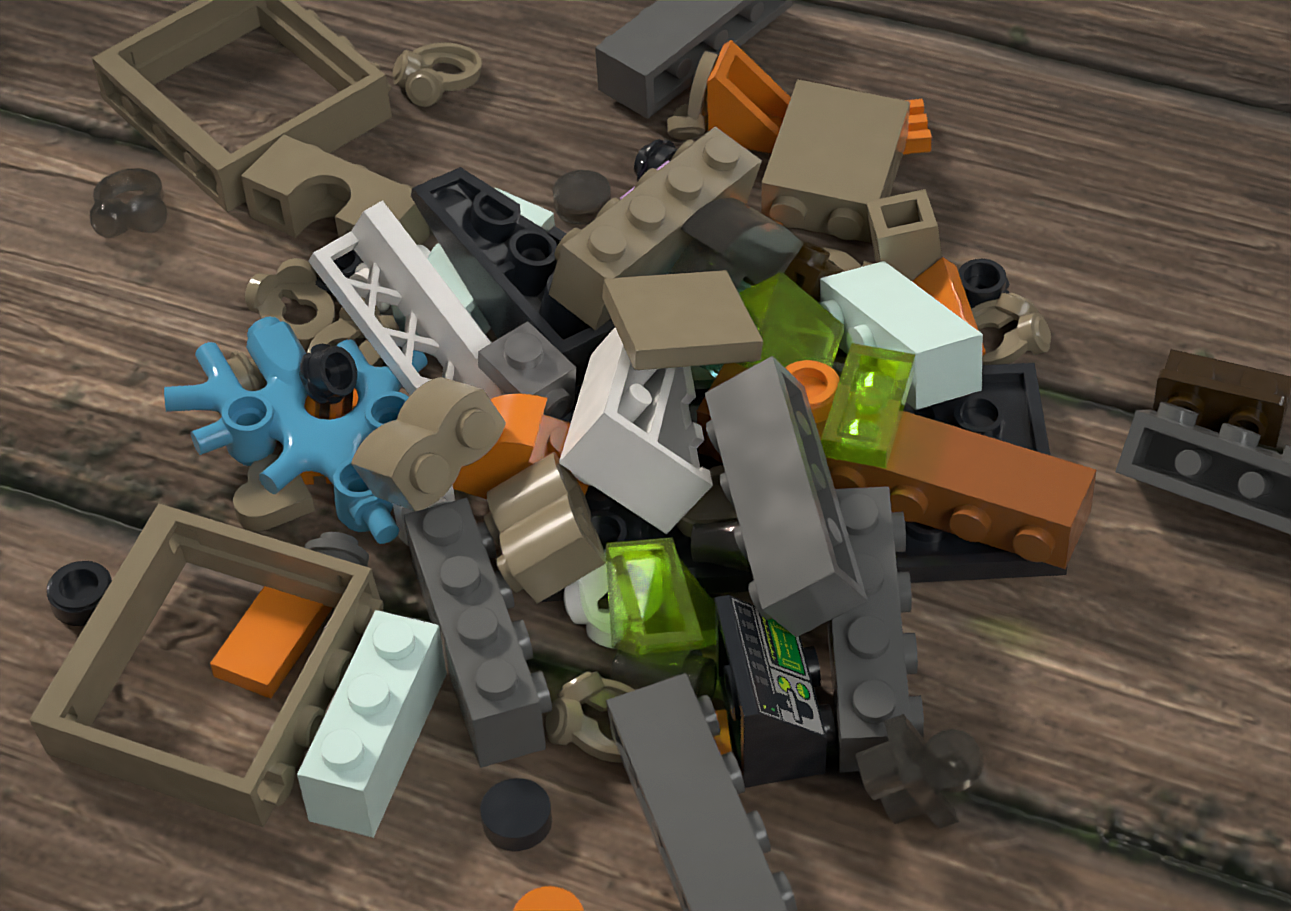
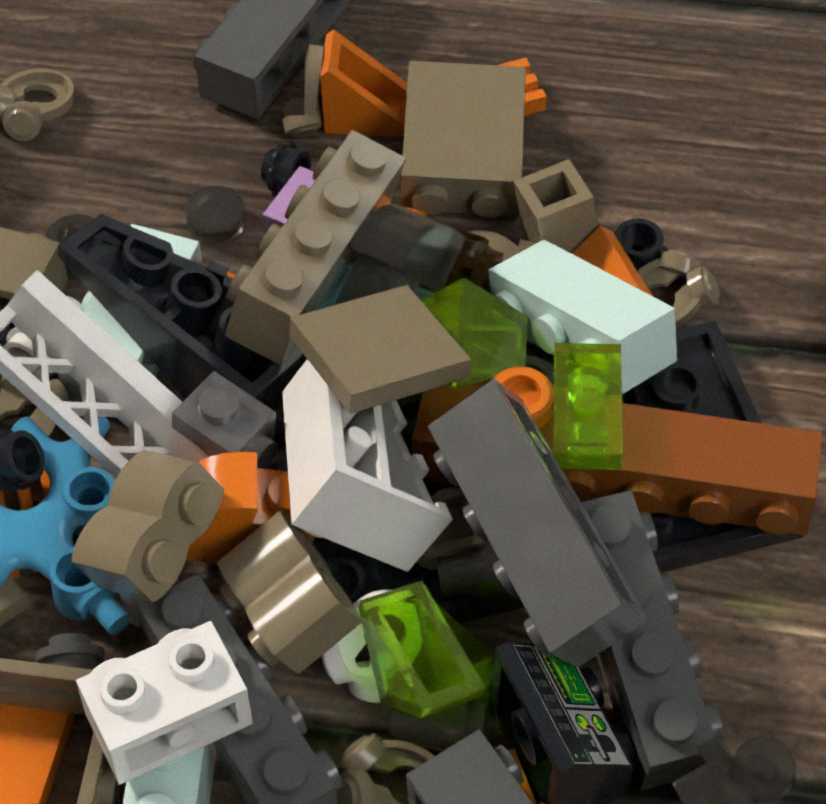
camera: 15 degrees left, 5 degrees up
none -> white brick [76,621,253,785]

